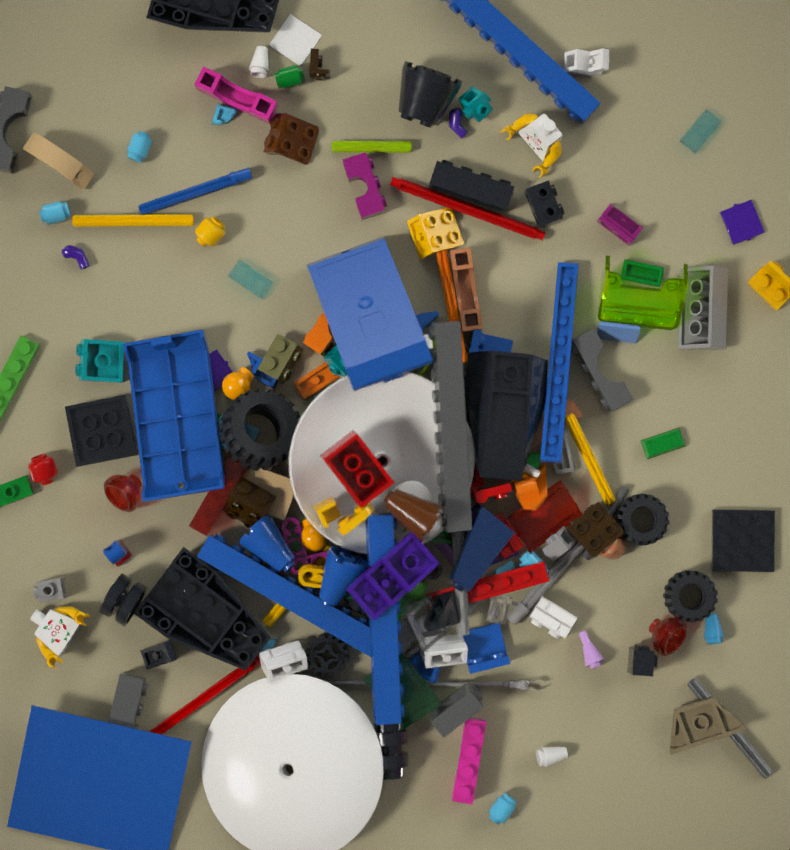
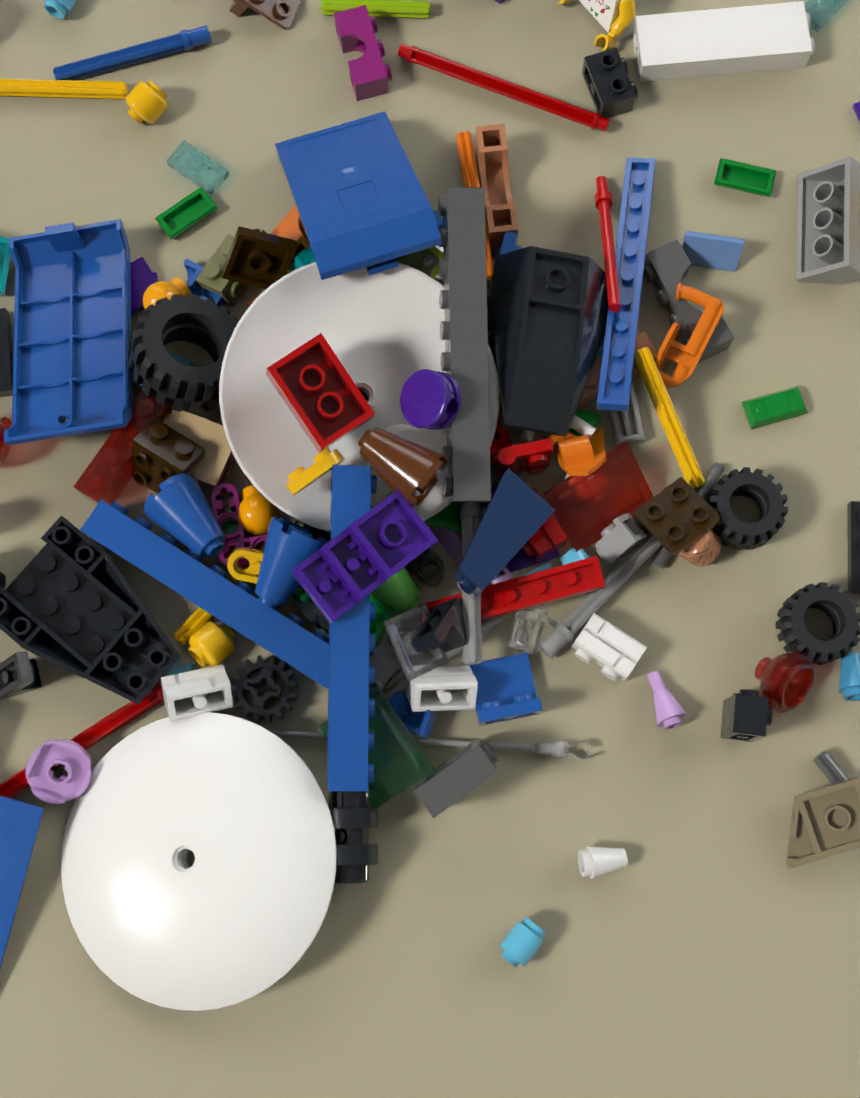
camera: 10 degrees right, 10 degrees down
yellow panel [313,497,342,529] -> none
yellow bracket [407,208,464,260] -> none
black brick [429,160,515,213] -> none
dark pink arch [451,717,486,805] -> none
magenta hinge [597,203,643,246] -> none
clear neon green windscreen [598,255,688,330] -> none
none -> lavender plate [25,739,92,804]
none -> green tile [155,186,218,240]
none -> yellow head [188,621,235,667]
none -> dark brown tile [222,226,297,289]
none -> dark purple head [400,369,461,430]
none -> red bar [594,176,621,312]
none -> white brick [632,1,815,82]
none -> orange piece [655,282,724,388]

